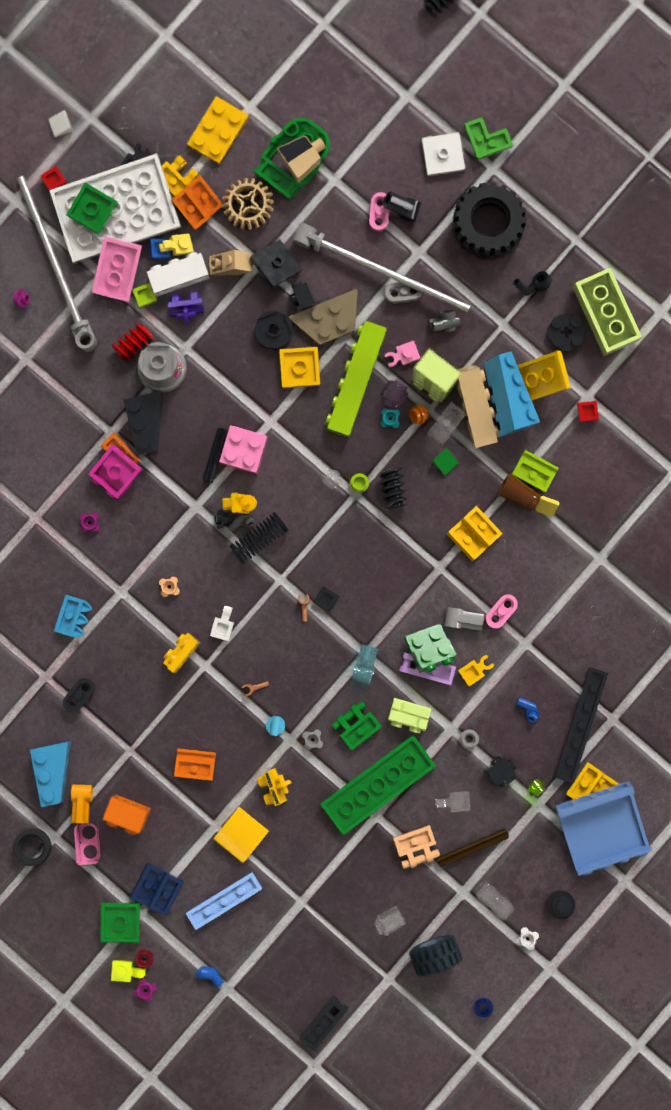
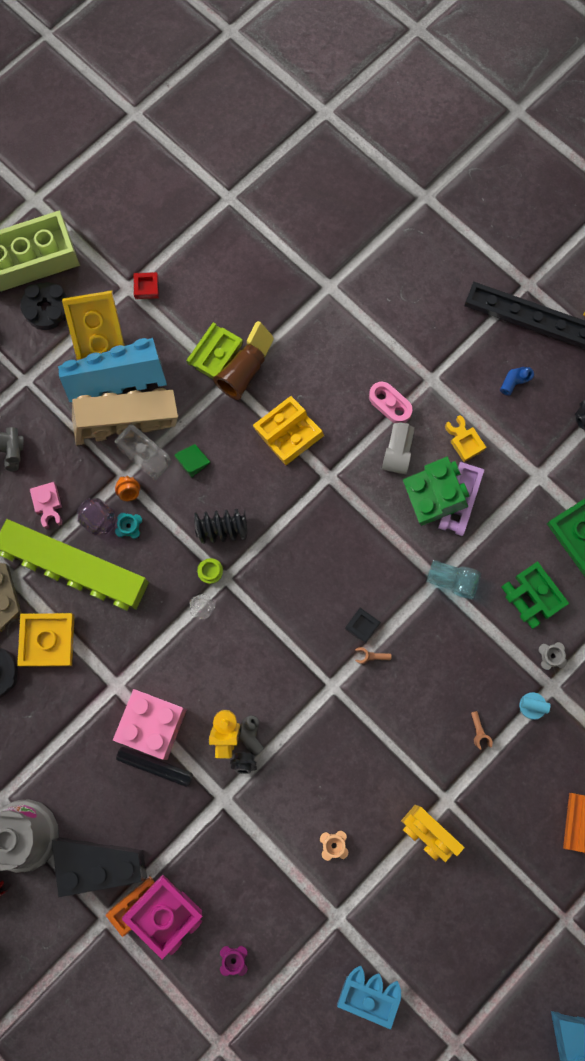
camera: 85 degrees left, 10 degrees down
black plate [63,678,95,712] -> none
white plate [210,606,234,641] -> none
black piece [229,512,289,565] -> none
yellowish green brick [388,698,431,733] -> none
yellowish green brick [412,349,460,403] -> none
light grey plate [460,729,479,749] -> none

